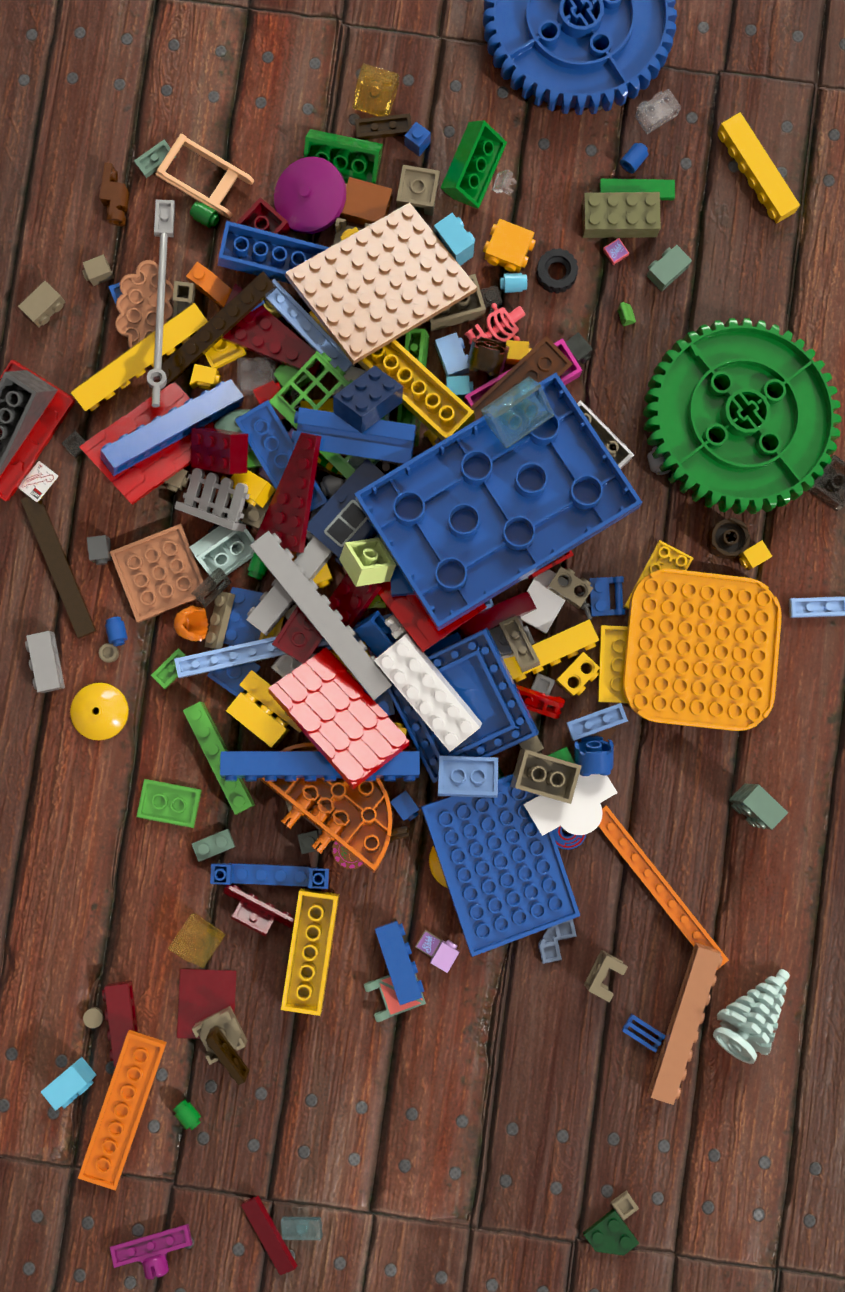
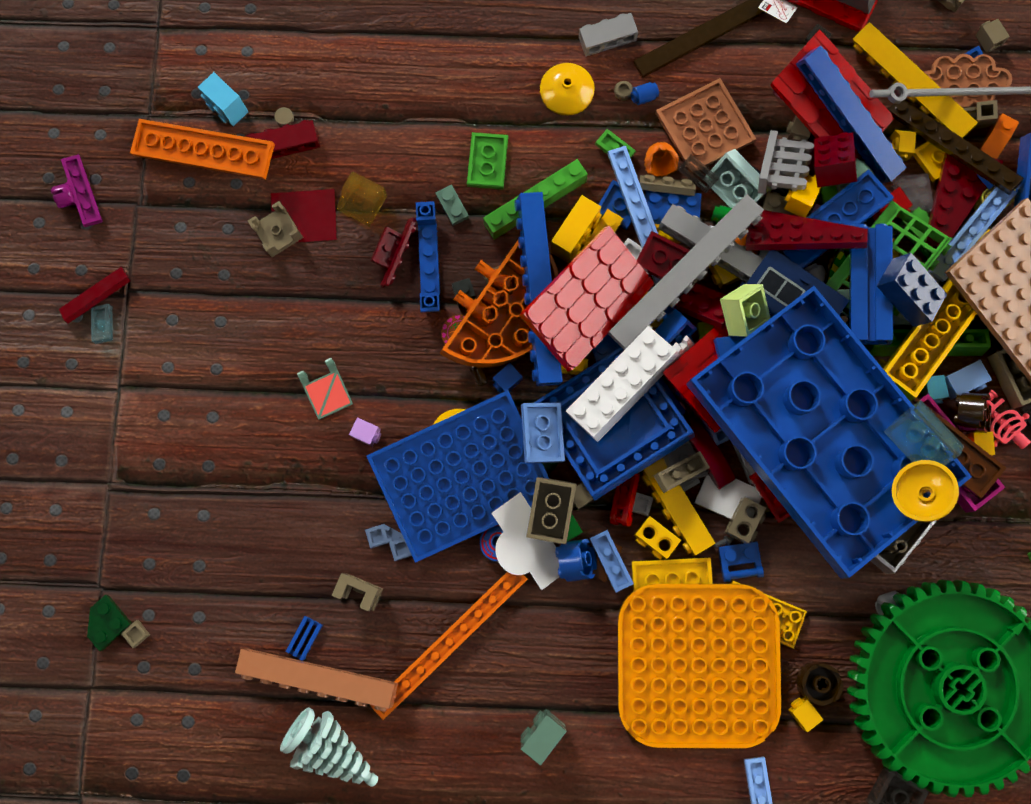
camera: 90 degrees right, 5 degrees down
dark grey brick [87,535,112,565] -> none
green brick [173,1099,201,1130] -> none
dark brown plate [205,1026,249,1085] -> none
yellow brick [281,888,339,1016] -> none
blue brick [375,920,425,1005] -> none
tile [415,929,442,957] -> none
pearl dark grey brick [565,332,593,364] -> none
none -> yellow dish [892,460,959,522]

